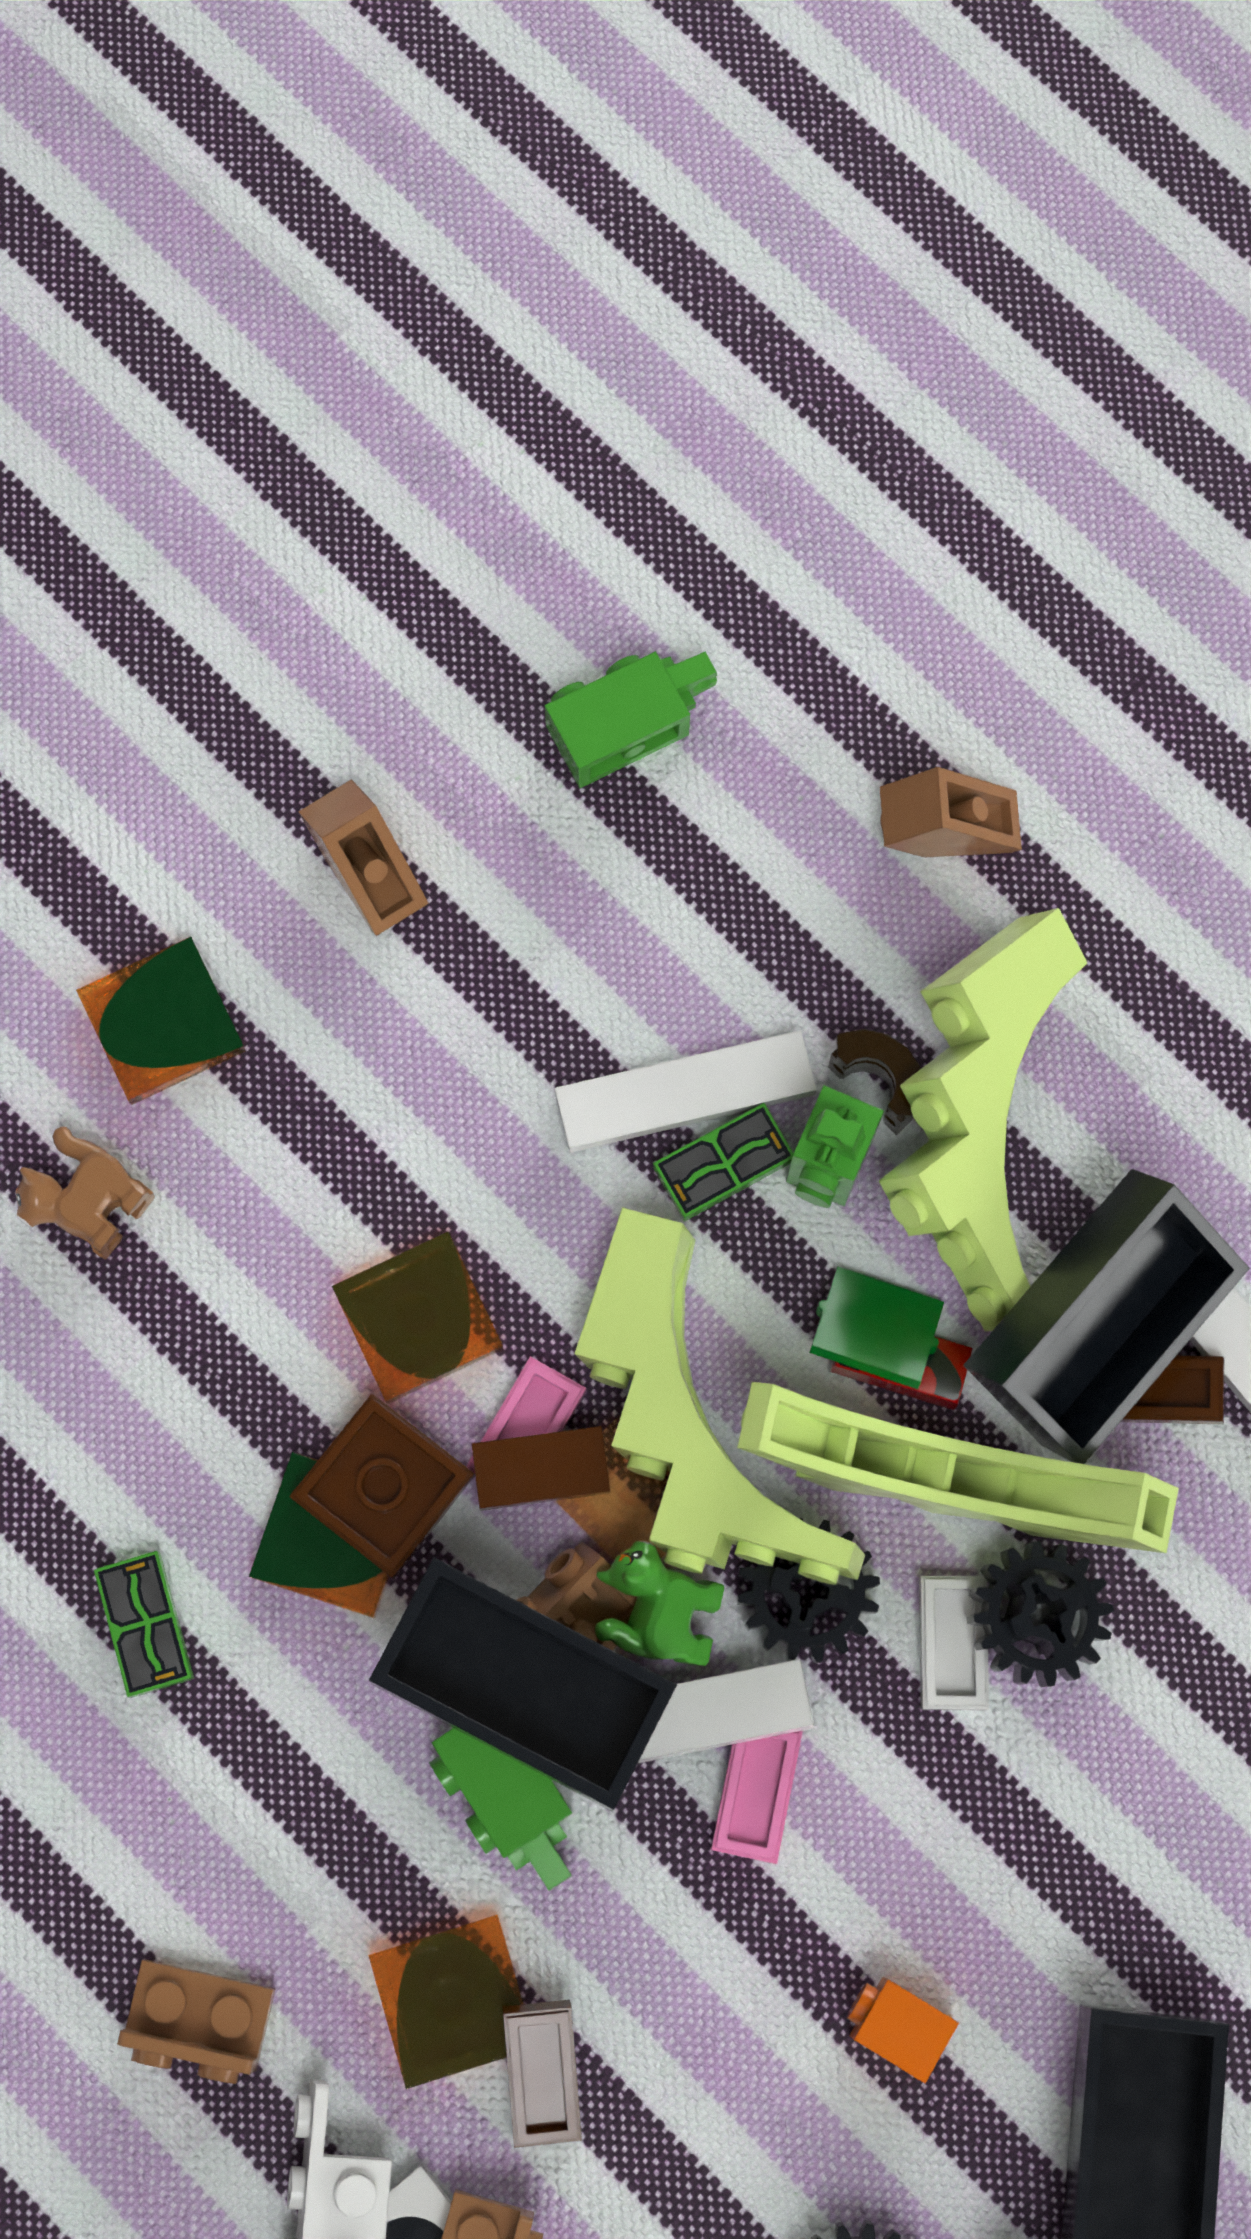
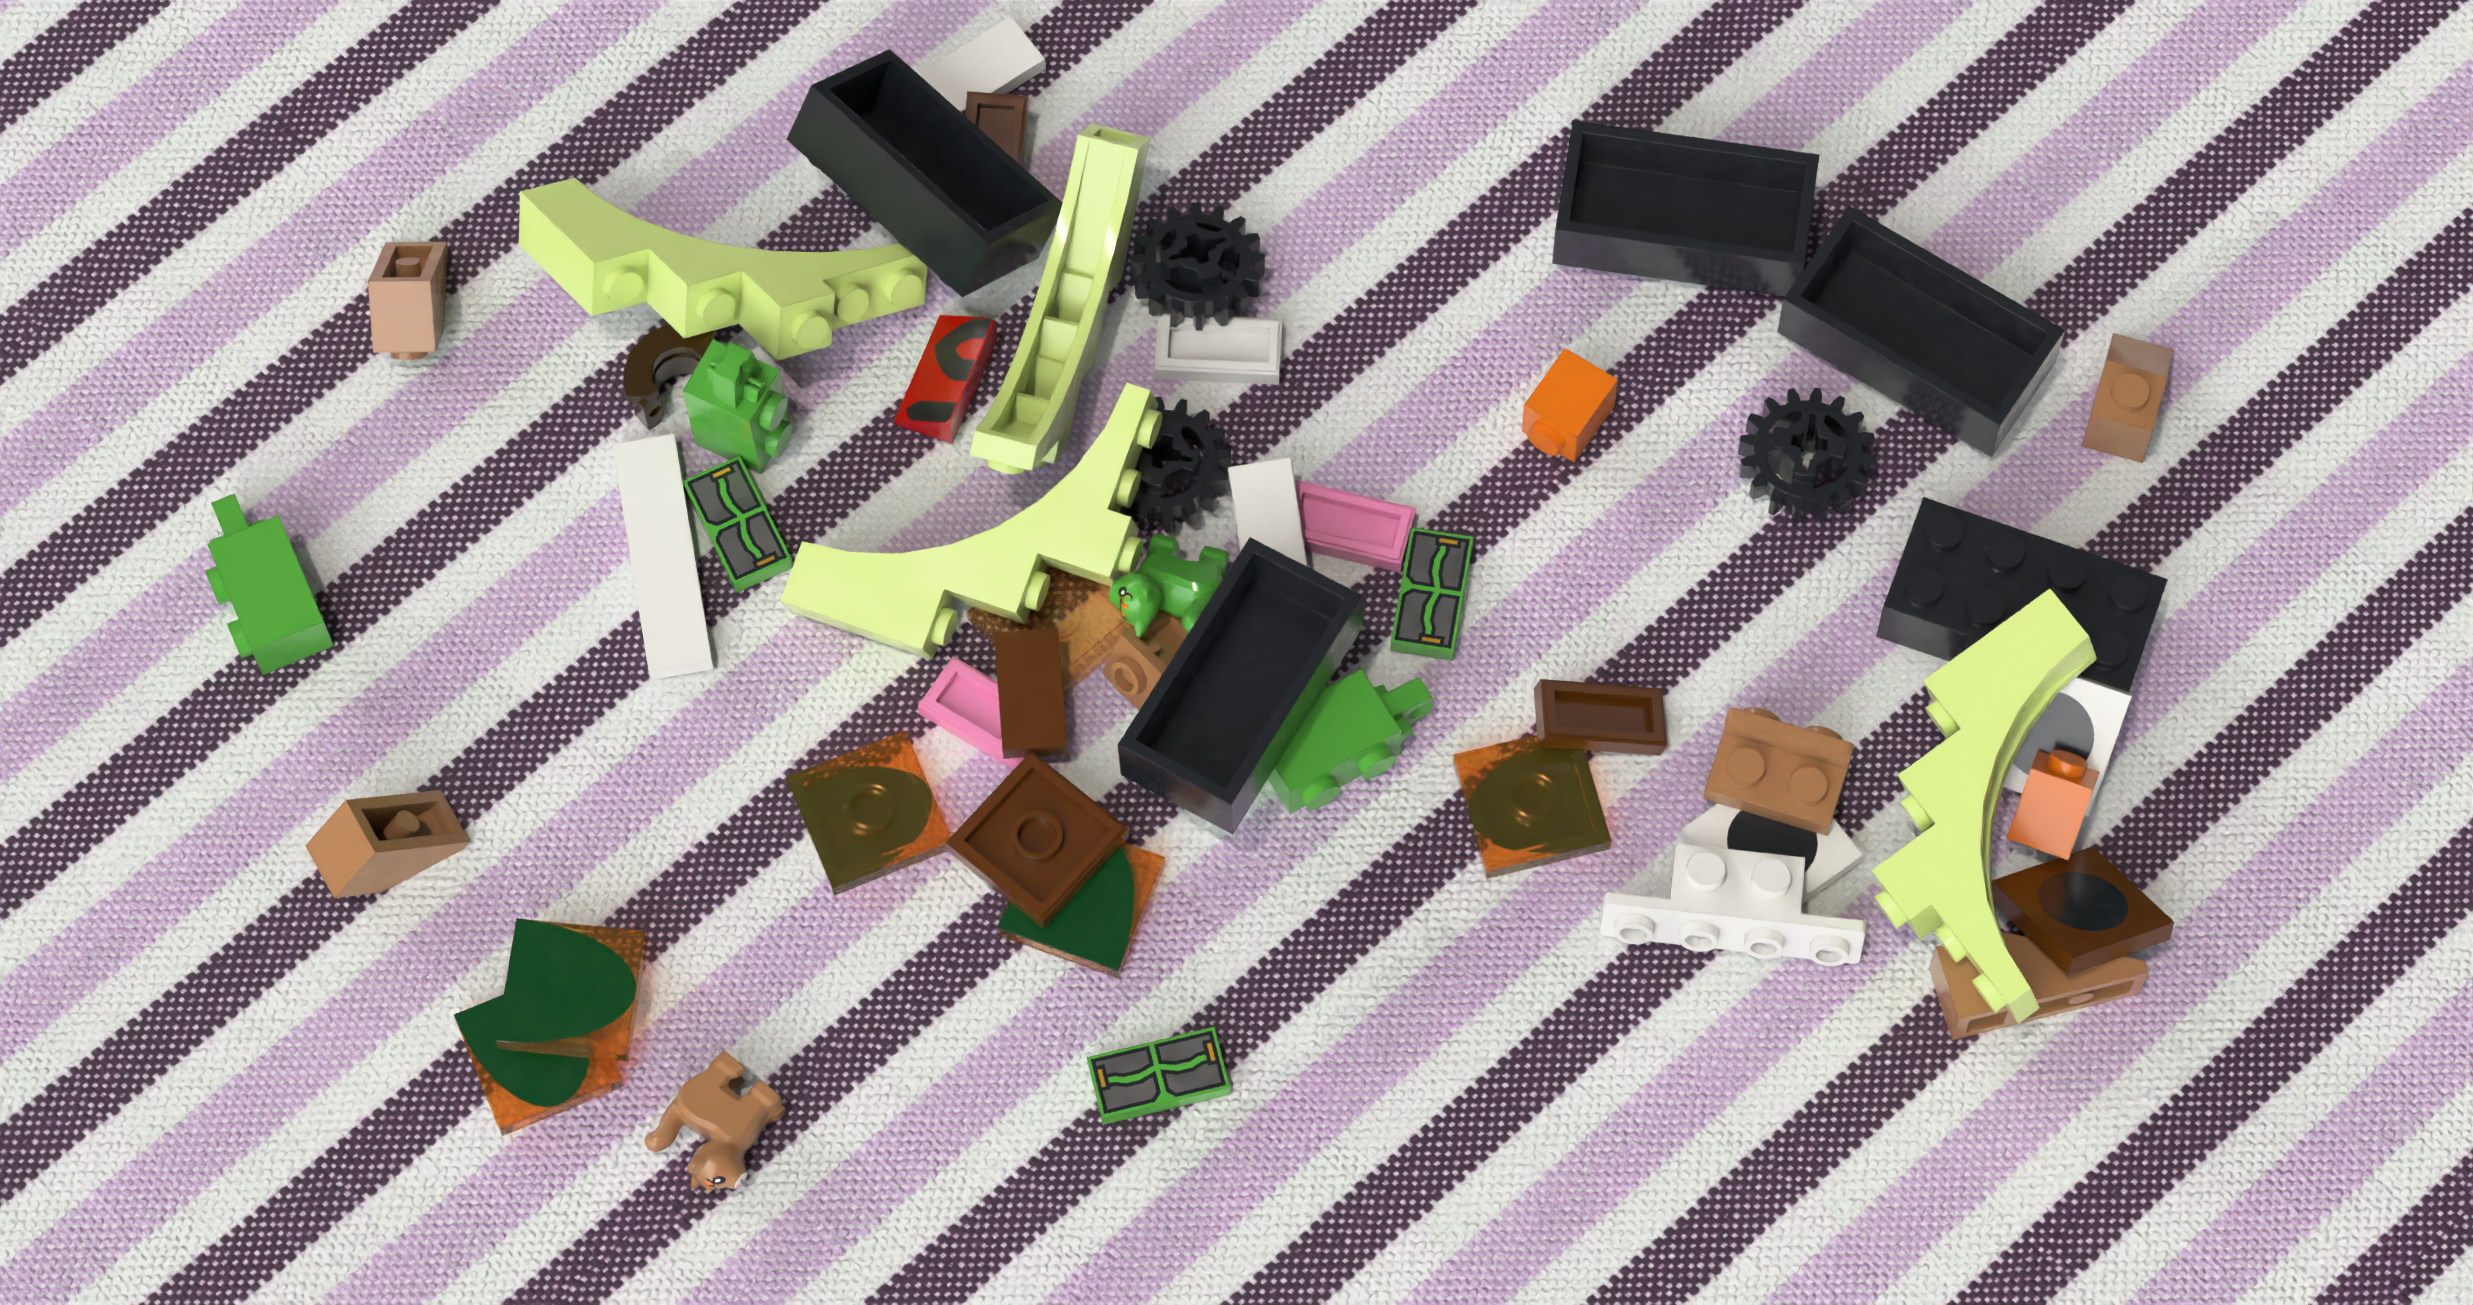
camera: 85 degrees left, 10 degrees down
medium nougat bracket [117,1959,276,2084] -> none
green piece [809,1266,944,1389] -> none
none -> dark green tile [496,918,648,1062]
none -> tile [1390,527,1474,661]

